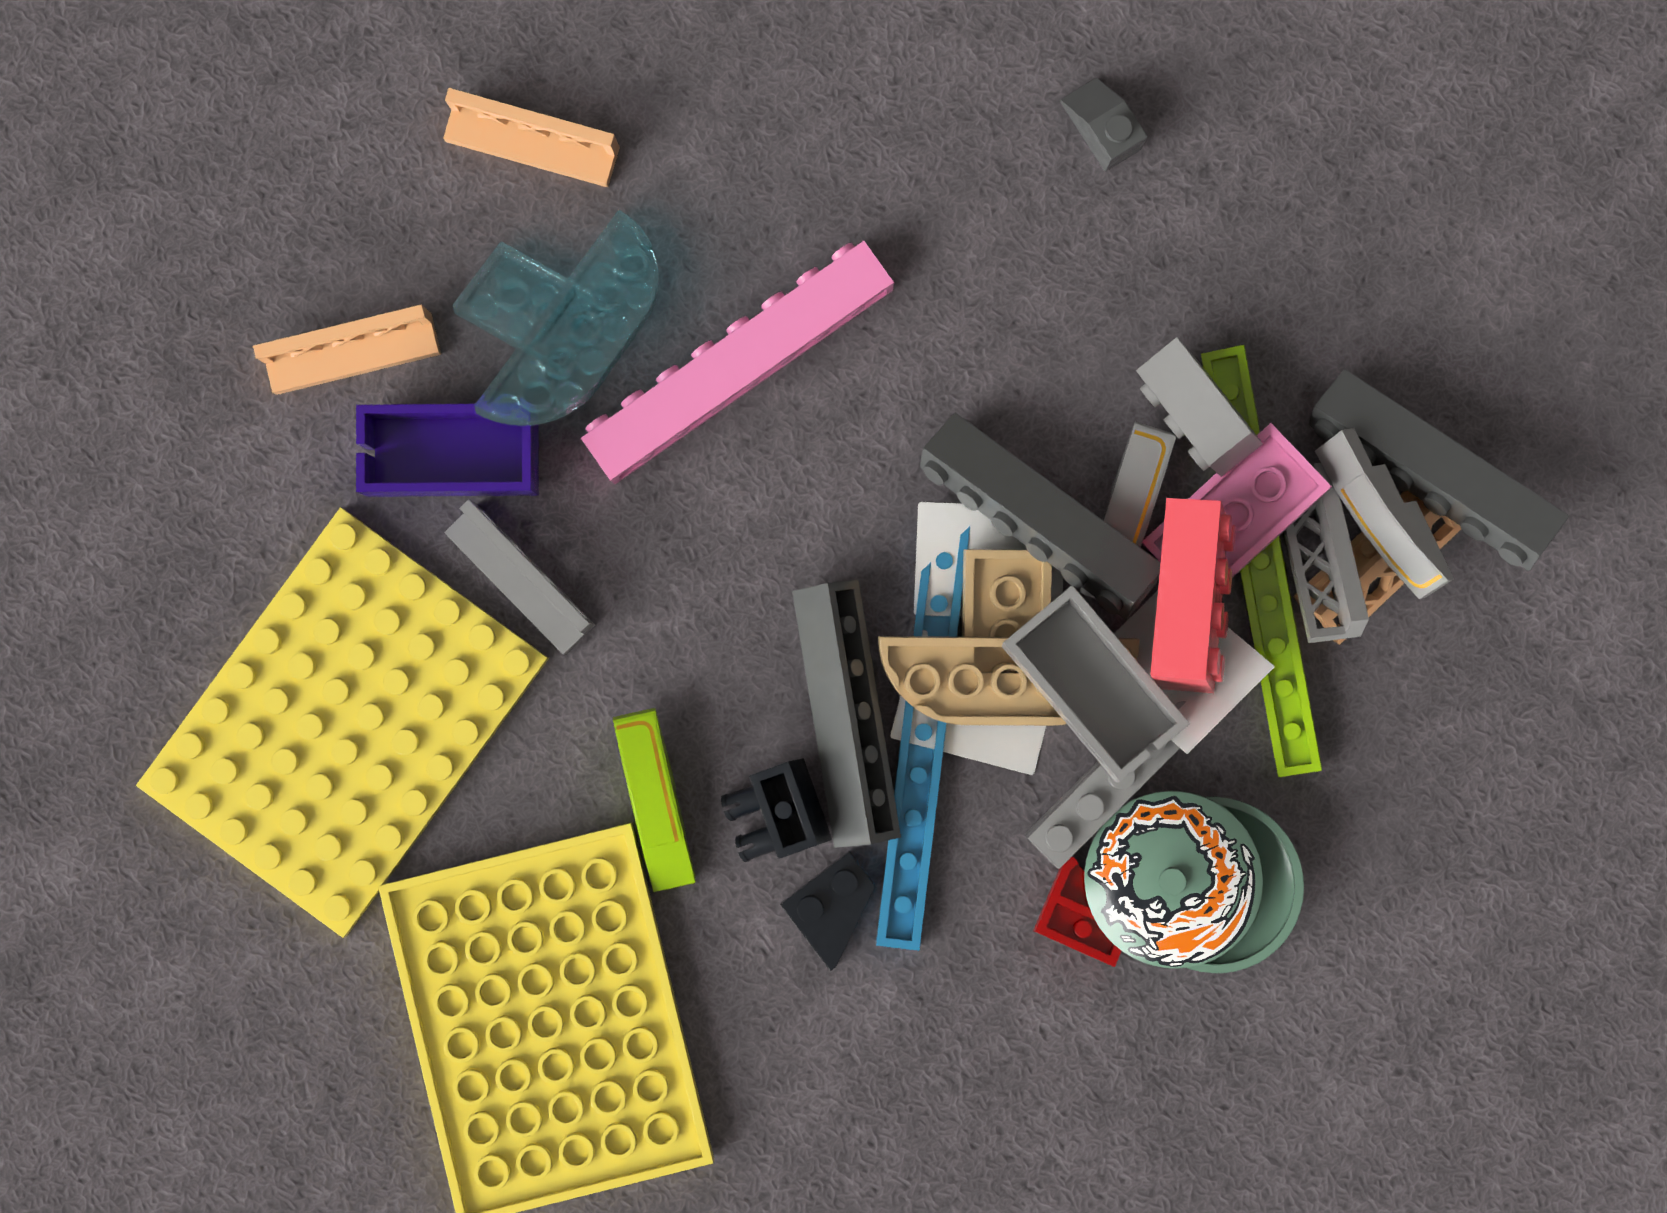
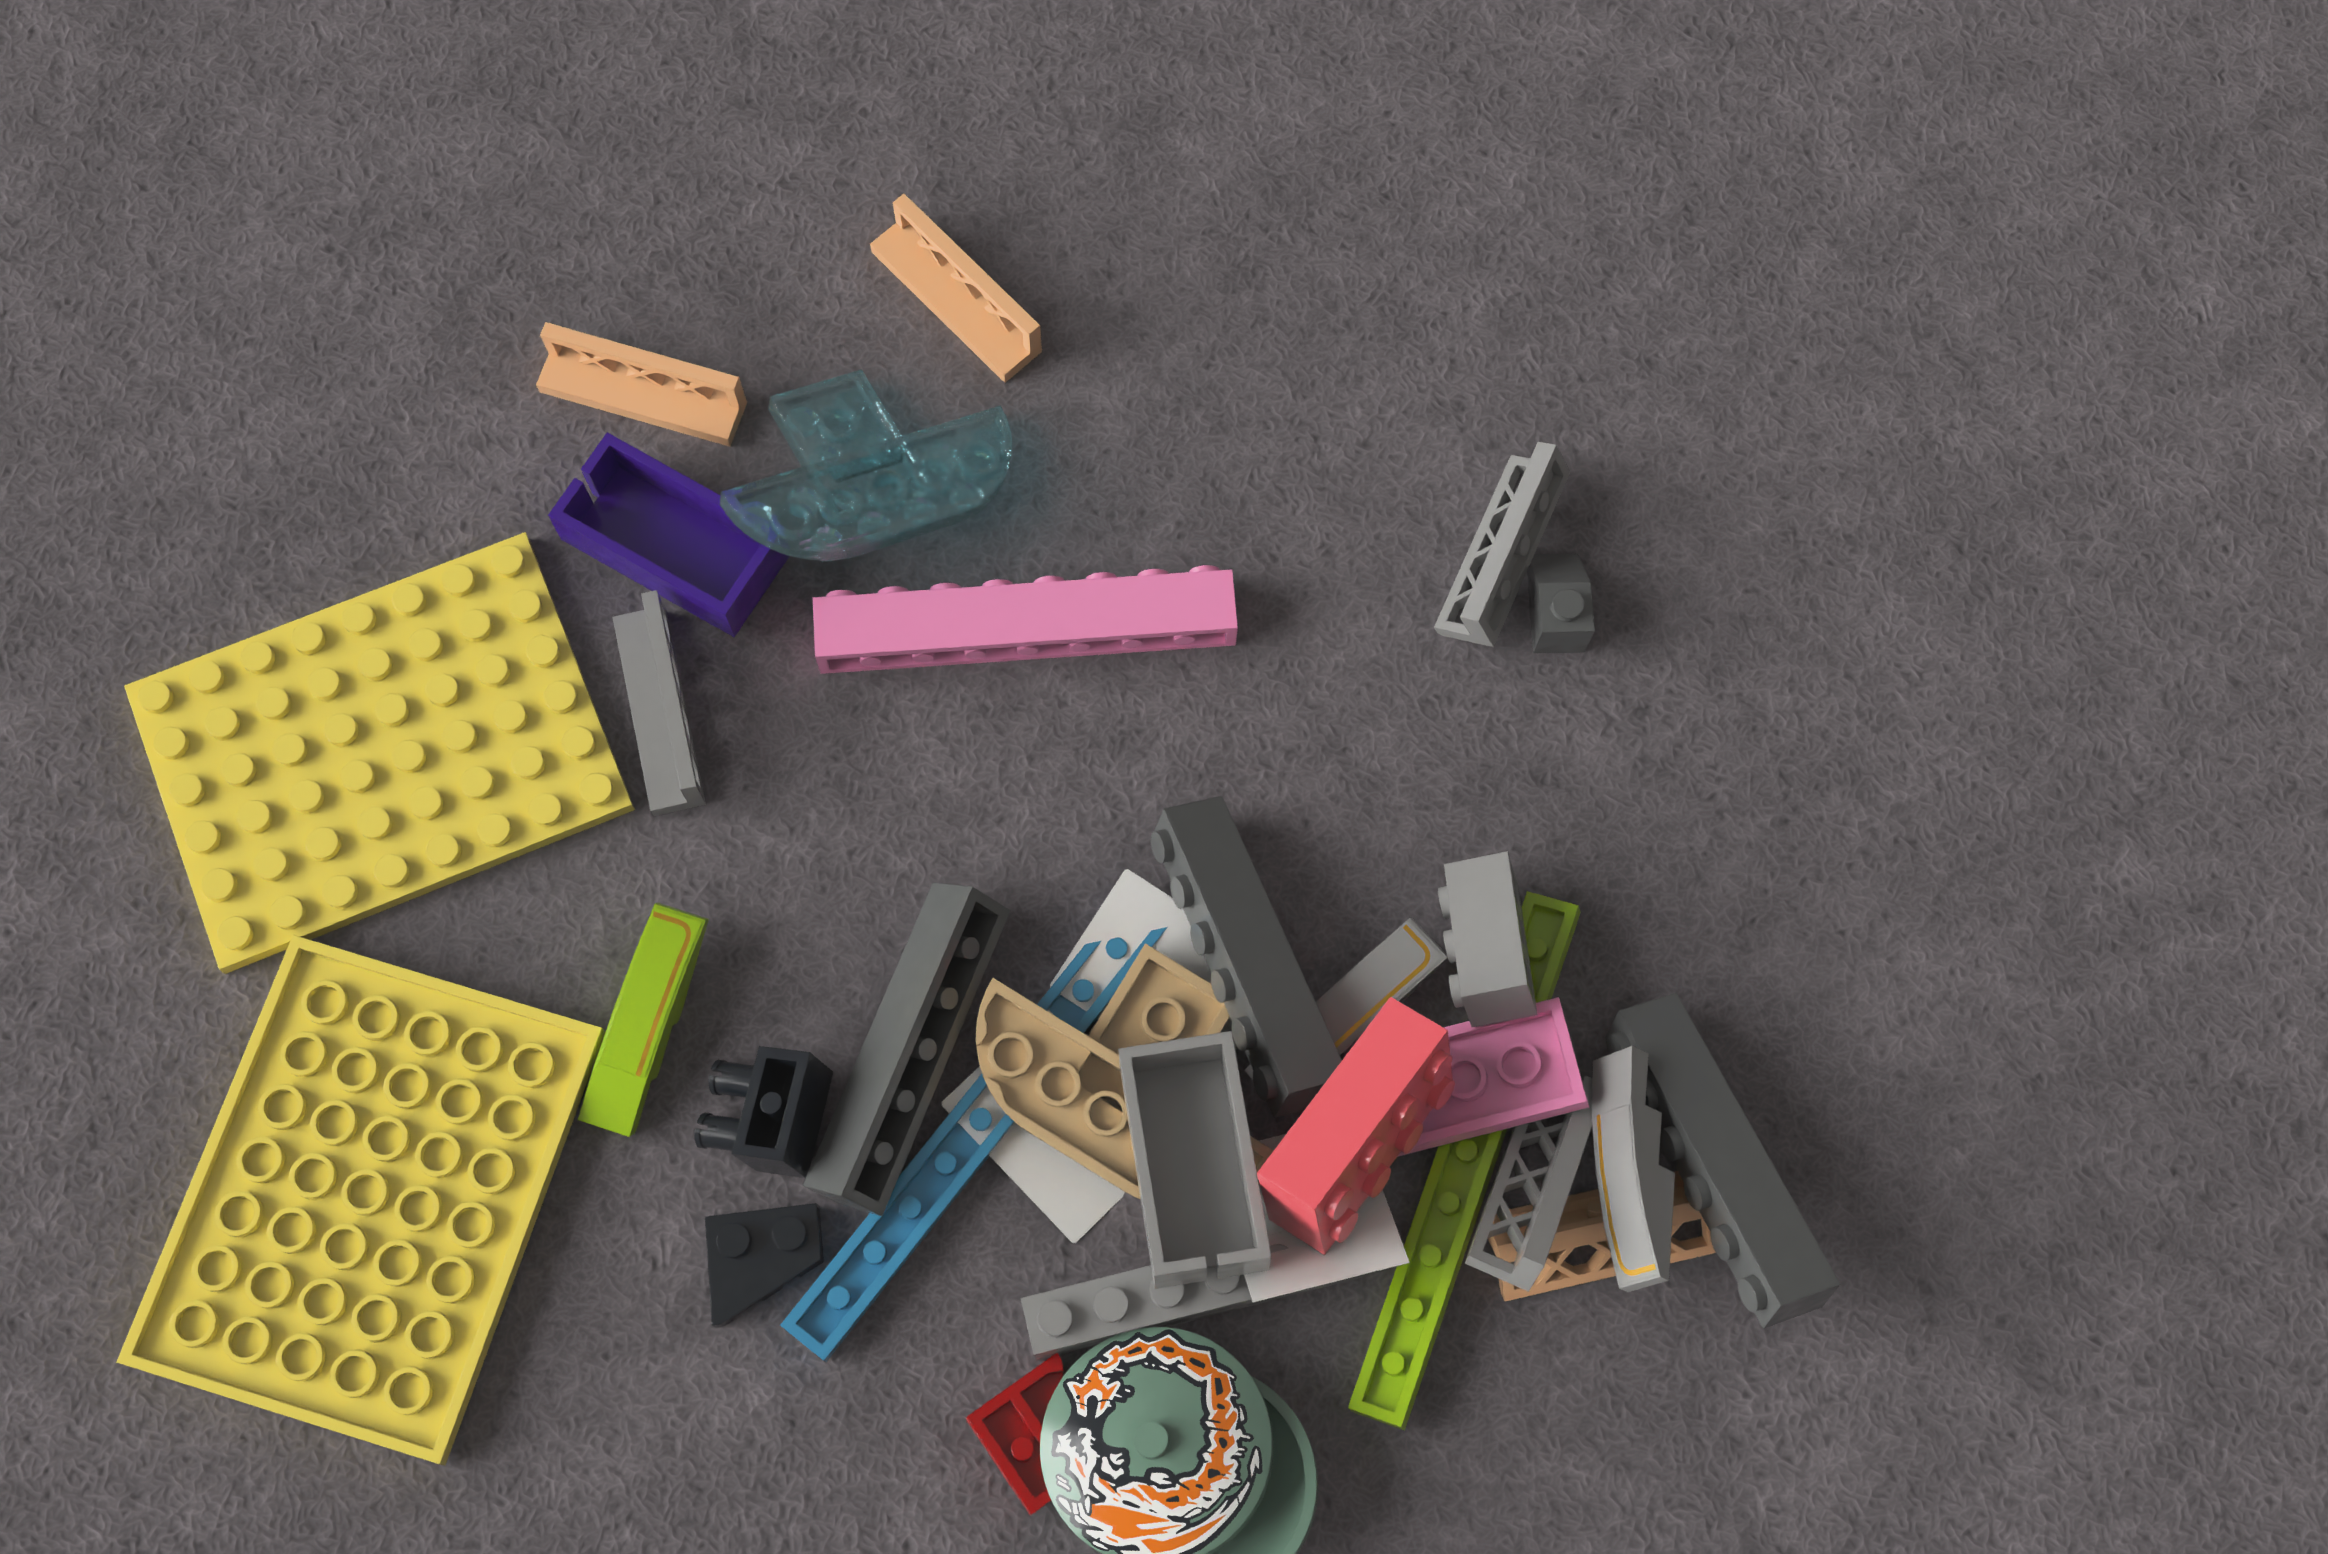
camera: 20 degrees right, 15 degrees down
none -> light grey fence [1434,442,1570,647]

